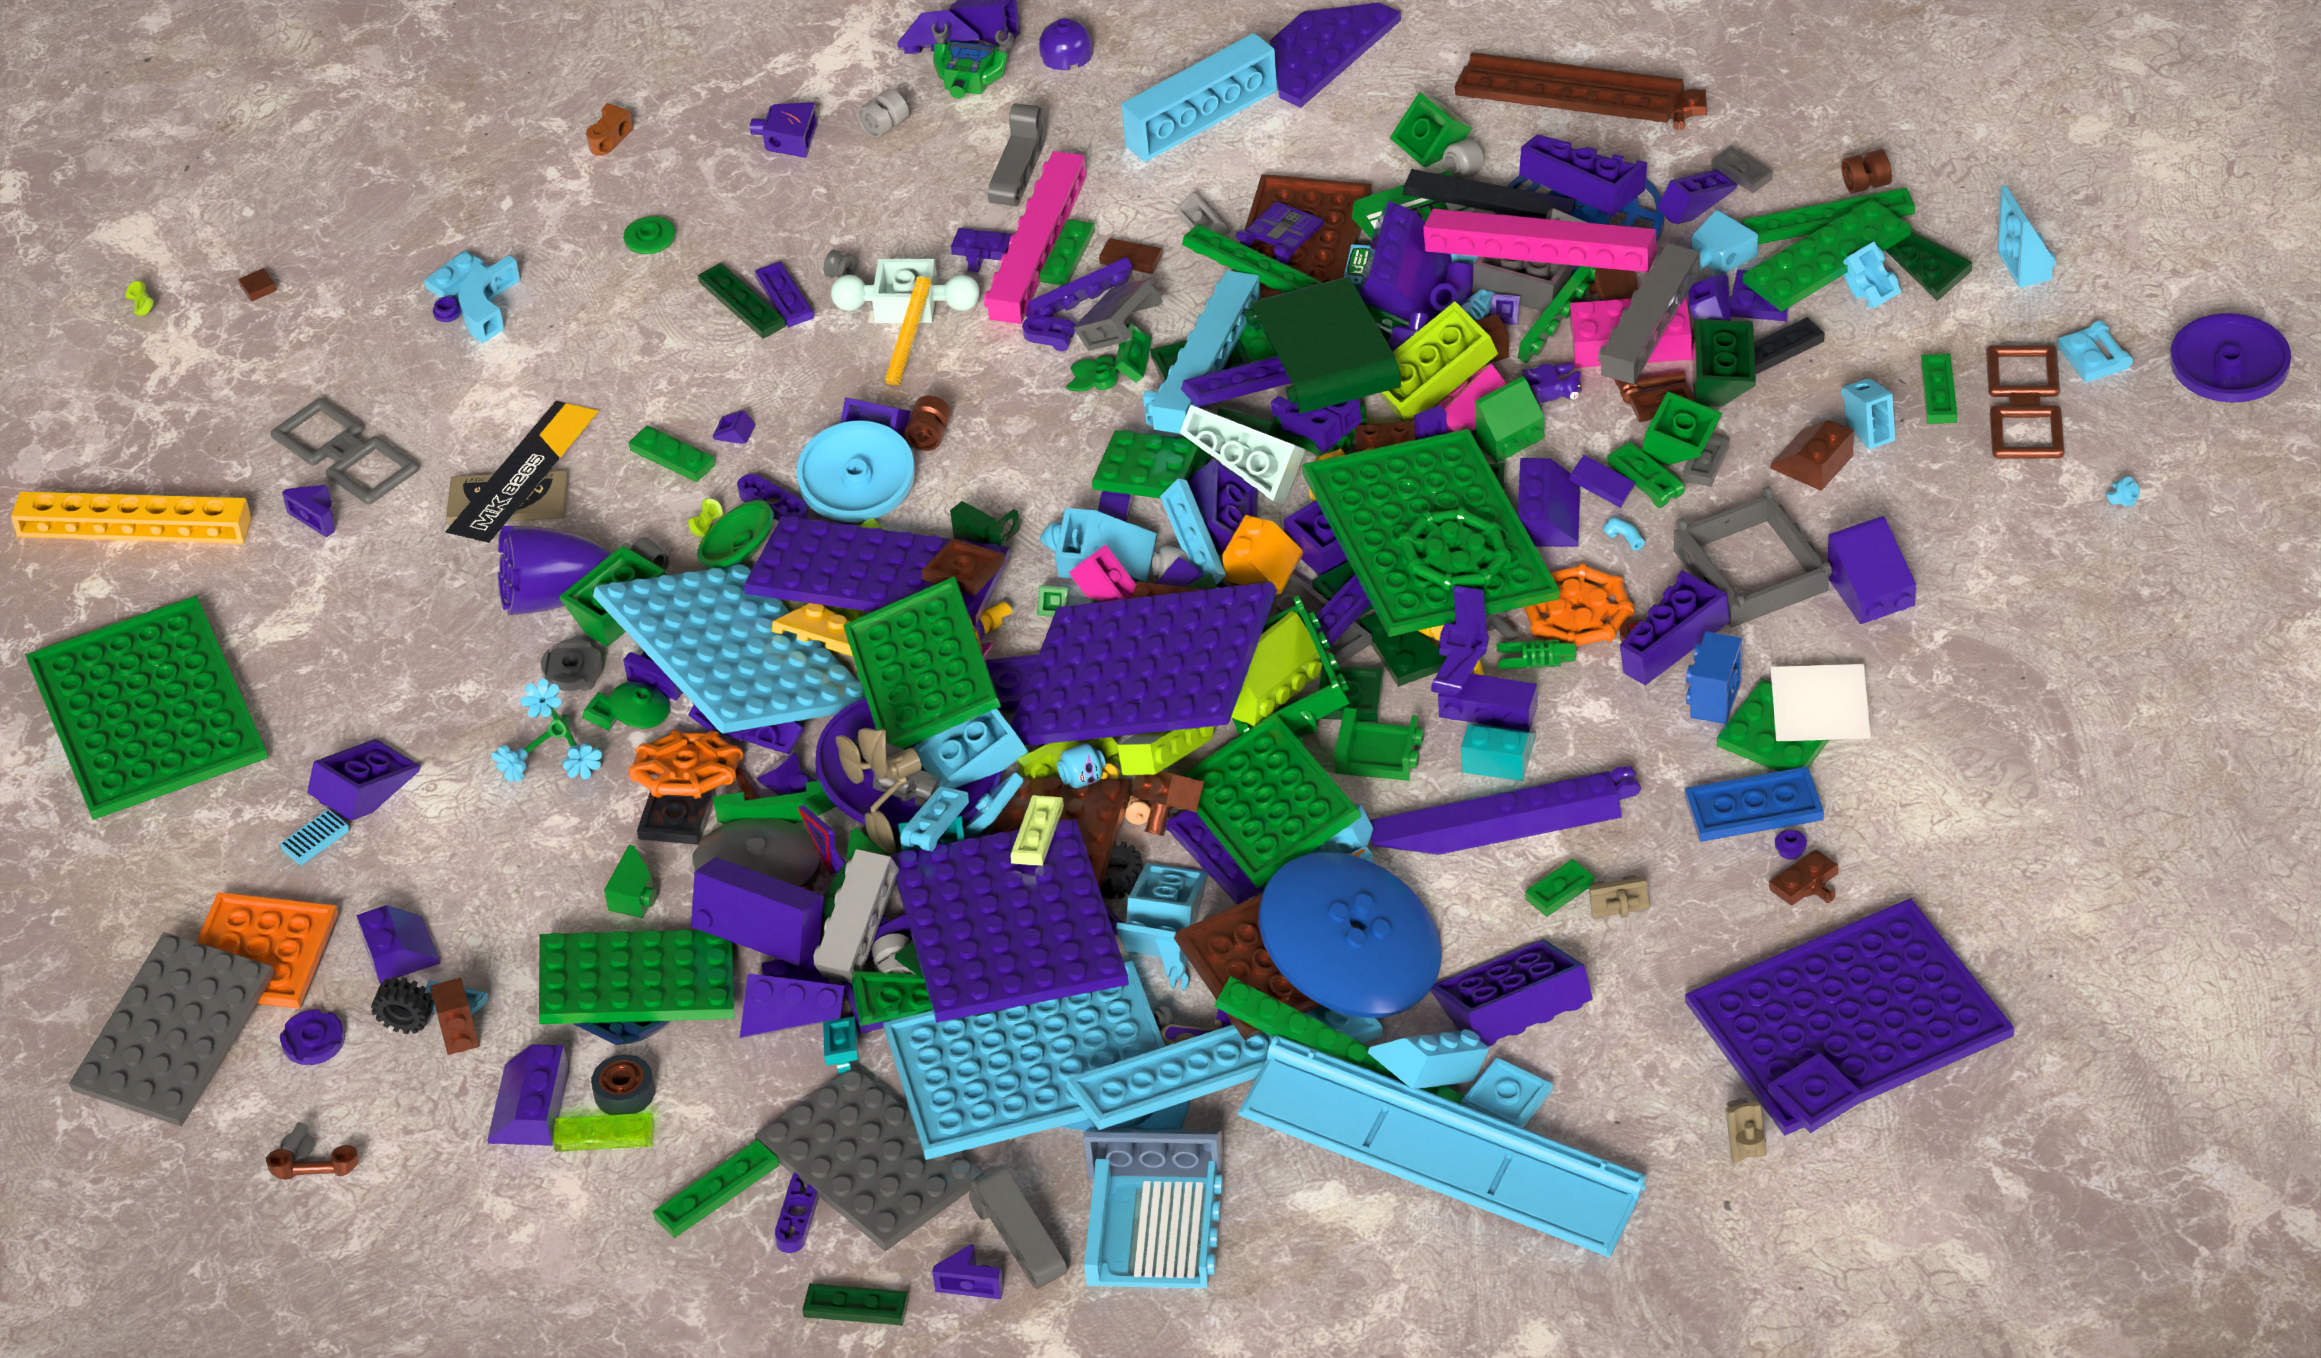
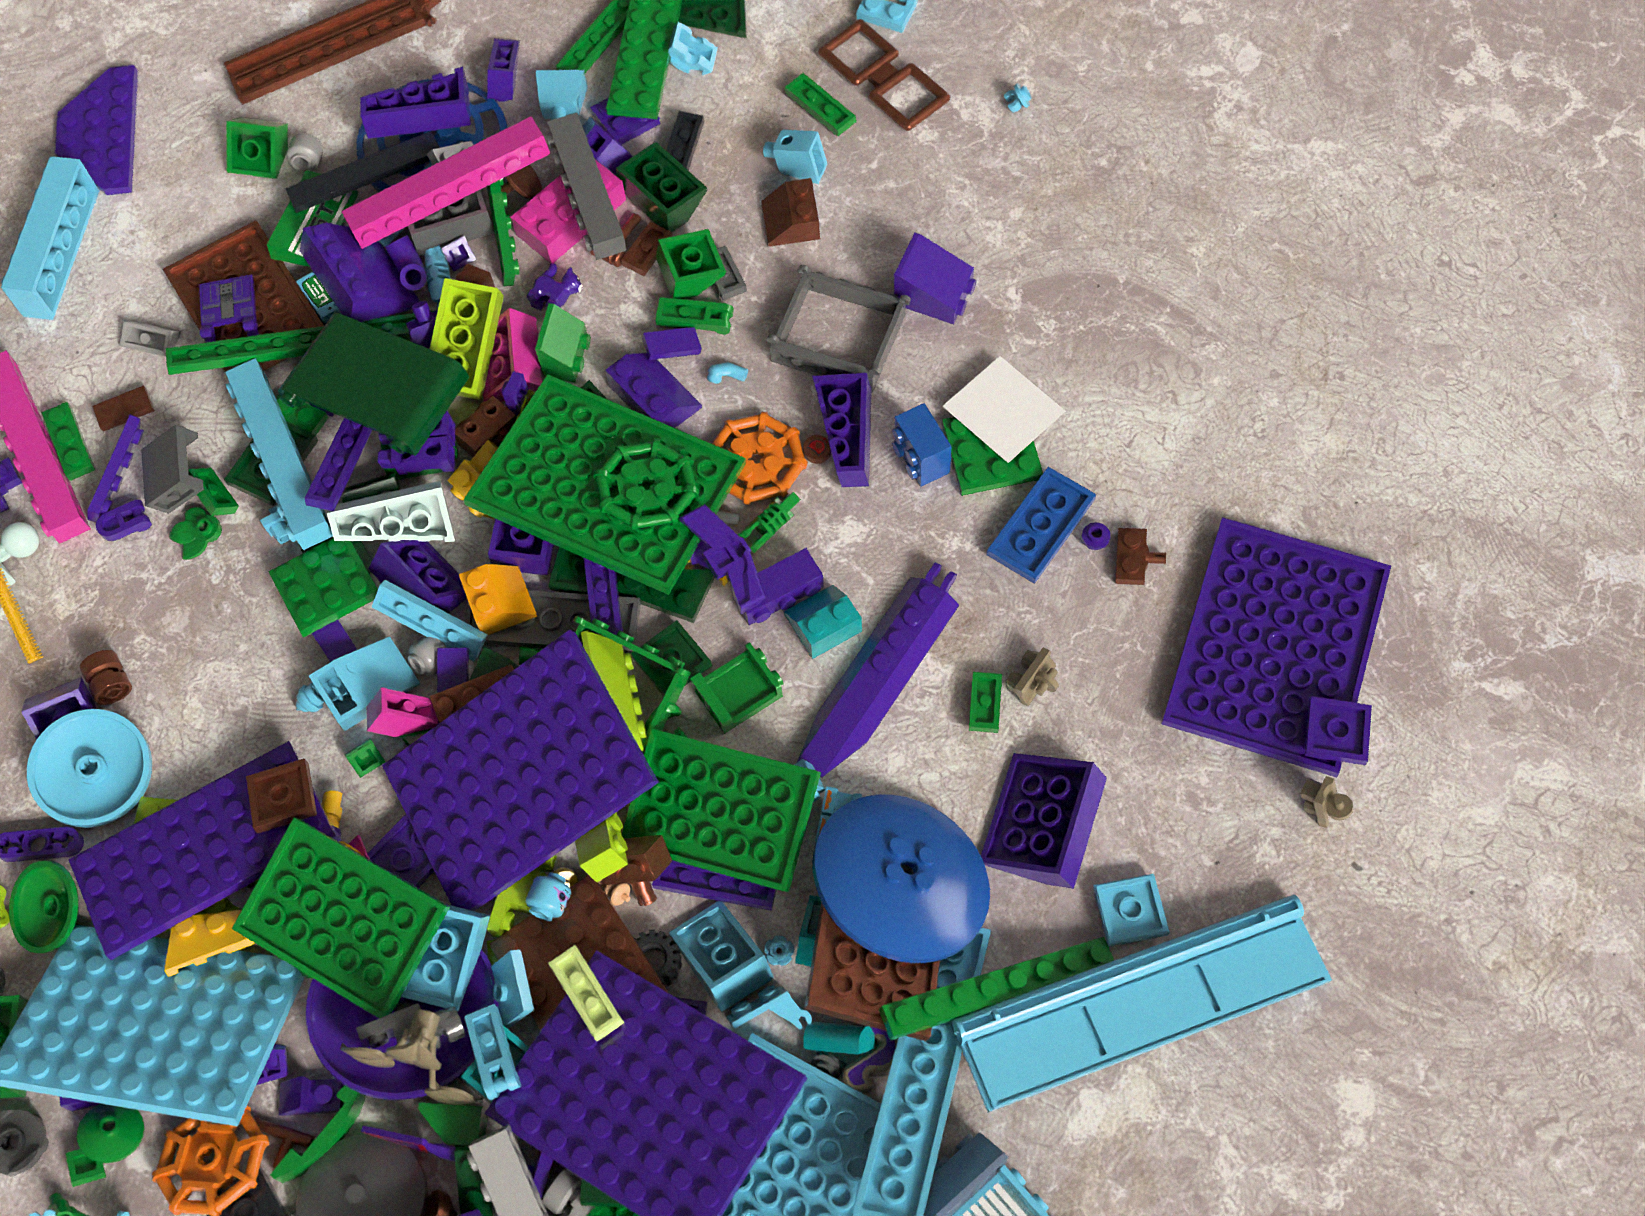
camera: 45 degrees left, 20 degrees up
dark green piece [950,501,1020,546] -> none
medium azure slope [1368,1029,1490,1090] -> none
flat silver plate [1711,146,1773,193] -> none
none -> teal brick [803,1021,875,1055]

